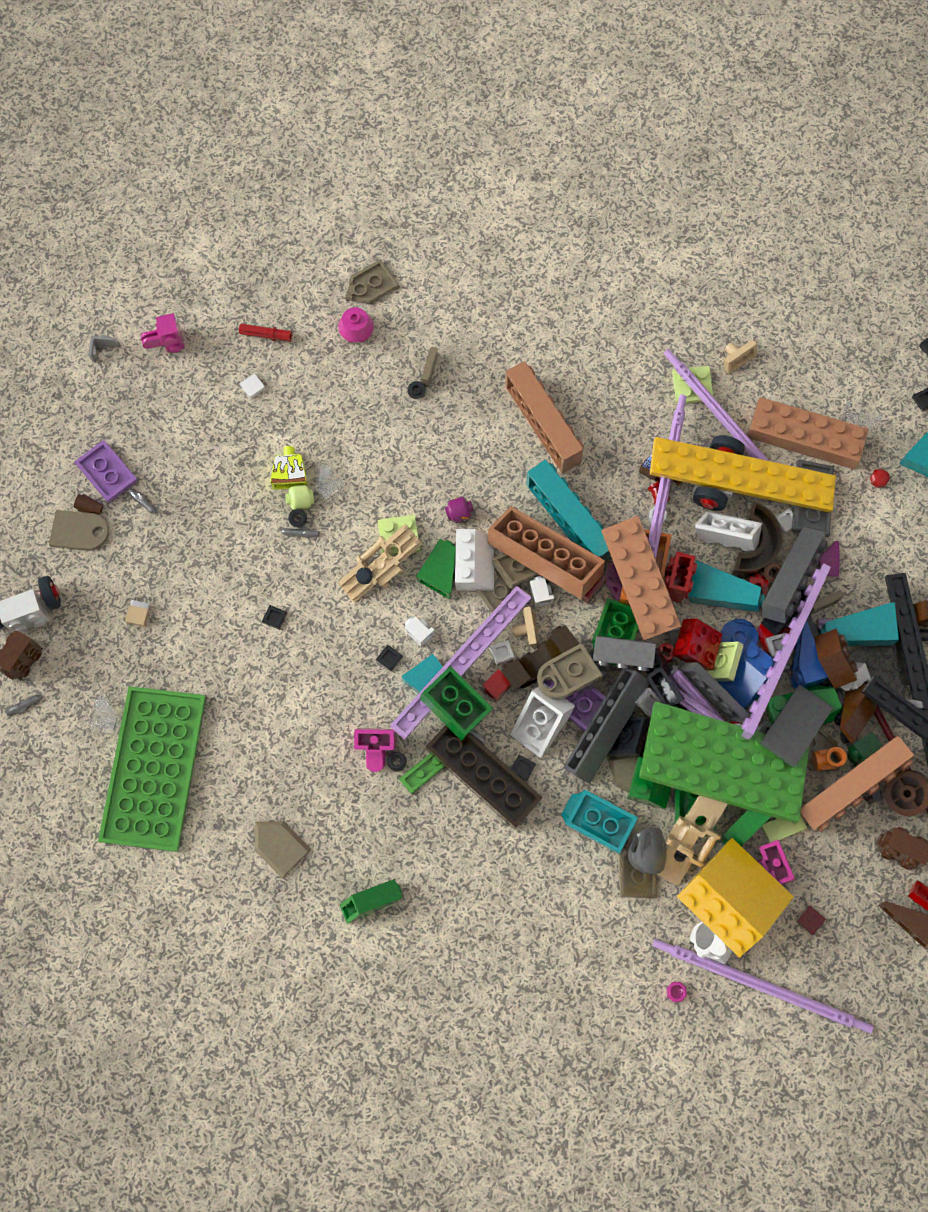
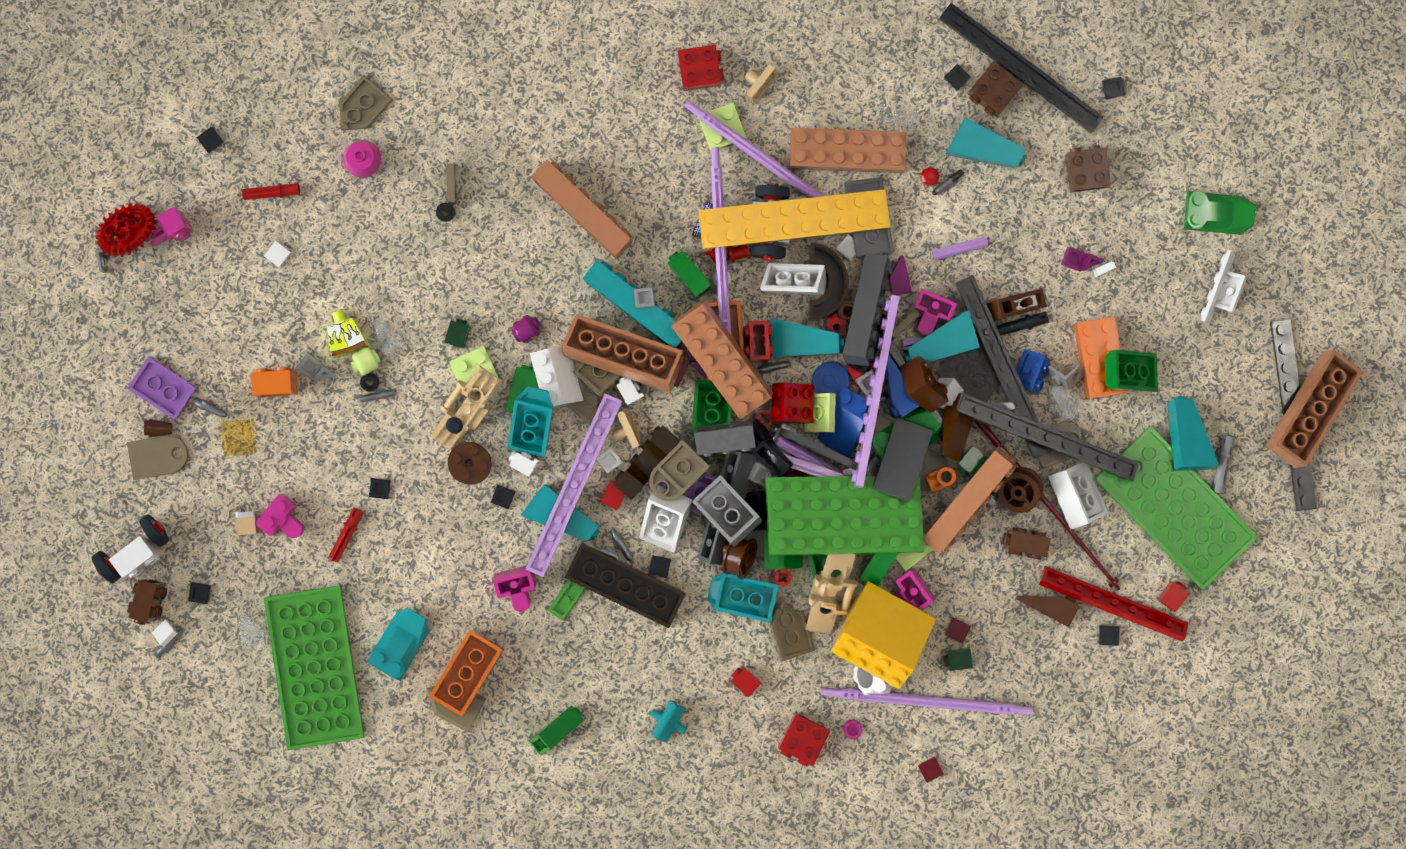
camera: 20 degrees left, 15 degrees up
black plate [387,752,407,772] -> none
green brick [419,666,493,741] -> none
dark grey helmet [628,827,666,874] -> none
none -> red gear [95,203,157,258]
none -> white tile [152,619,178,647]
none -> black tile [188,582,211,604]
none -> black tile [196,126,224,153]
none -> clear yellow piece [220,419,256,456]
none -> orange brick [251,367,298,398]
none -> dark pink brick [255,494,304,538]
none -> light grey slope [296,353,336,380]
none -> red axle [329,507,364,562]
none -> teal slope [367,607,430,681]
none -> orange brick [429,630,504,717]
none -> dark green brick [444,318,471,349]
none -> reddish brown wheel [448,442,492,485]
none -> teal slope [507,386,553,457]
none -> flat silver piece [609,528,633,562]
none -> light grey tile [634,287,655,309]
none -> teal pin [650,700,687,743]
none -> green slope [668,251,711,300]
none -> red brick [678,45,724,91]
none -> light grey slope [692,475,762,547]
none -> reddish brown wheel [721,539,757,580]
none -> red bush [727,245,750,263]
none -> red brick [731,667,761,697]
none -> flat silver piece [756,360,791,374]
none -> red bush [774,569,792,586]
none -> red brick [778,712,830,767]
none -> dark pink brick [914,288,957,335]
none -> dark red tile [918,756,944,783]
none -> piece [932,169,964,195]
none -> lavender axle [932,236,988,260]
none -> dark green brick [943,648,973,671]

